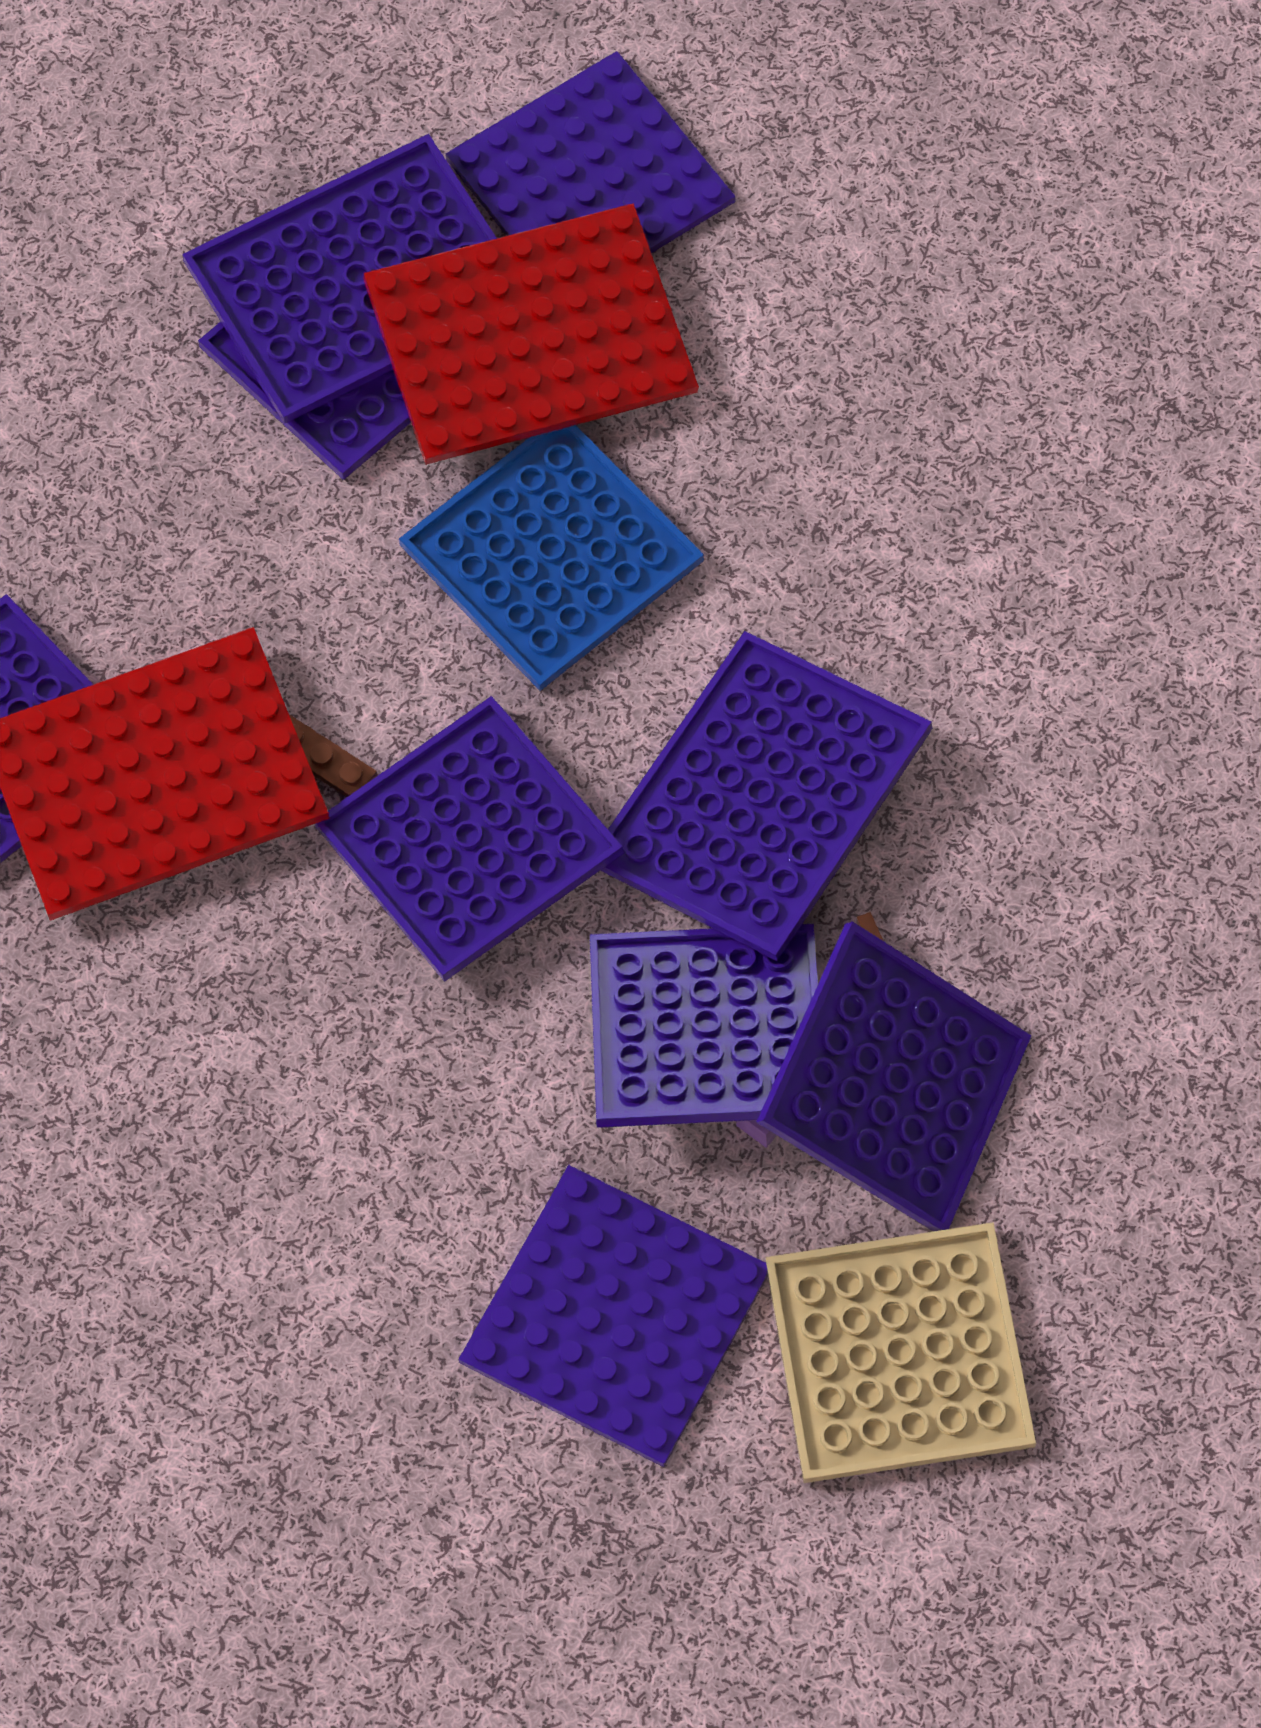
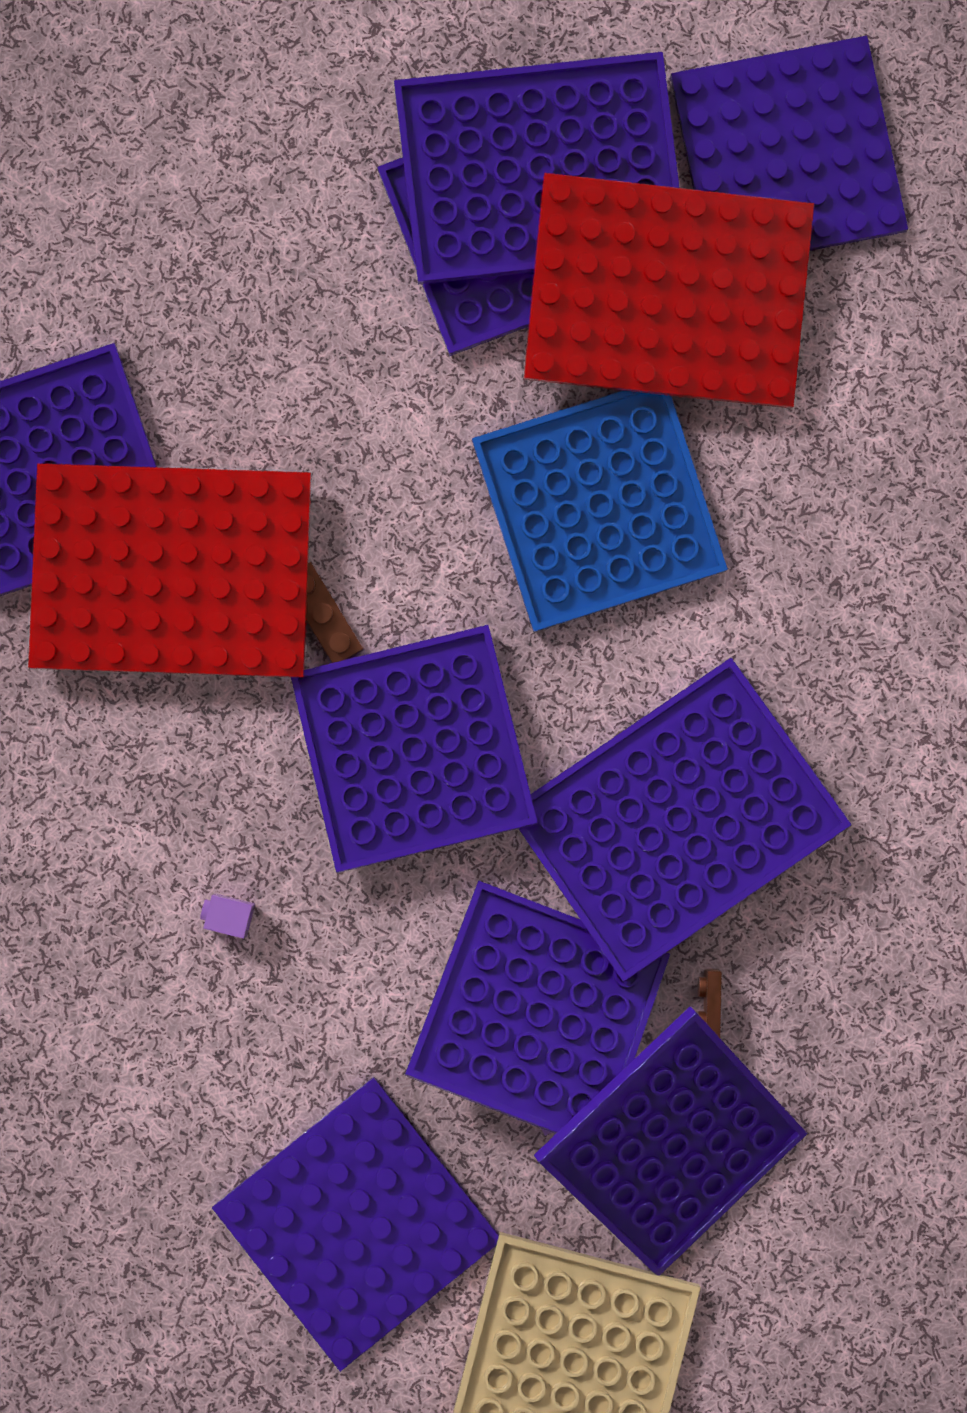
camera: 15 degrees right, 20 degrees up
none -> medium lavender brick [200,894,255,939]

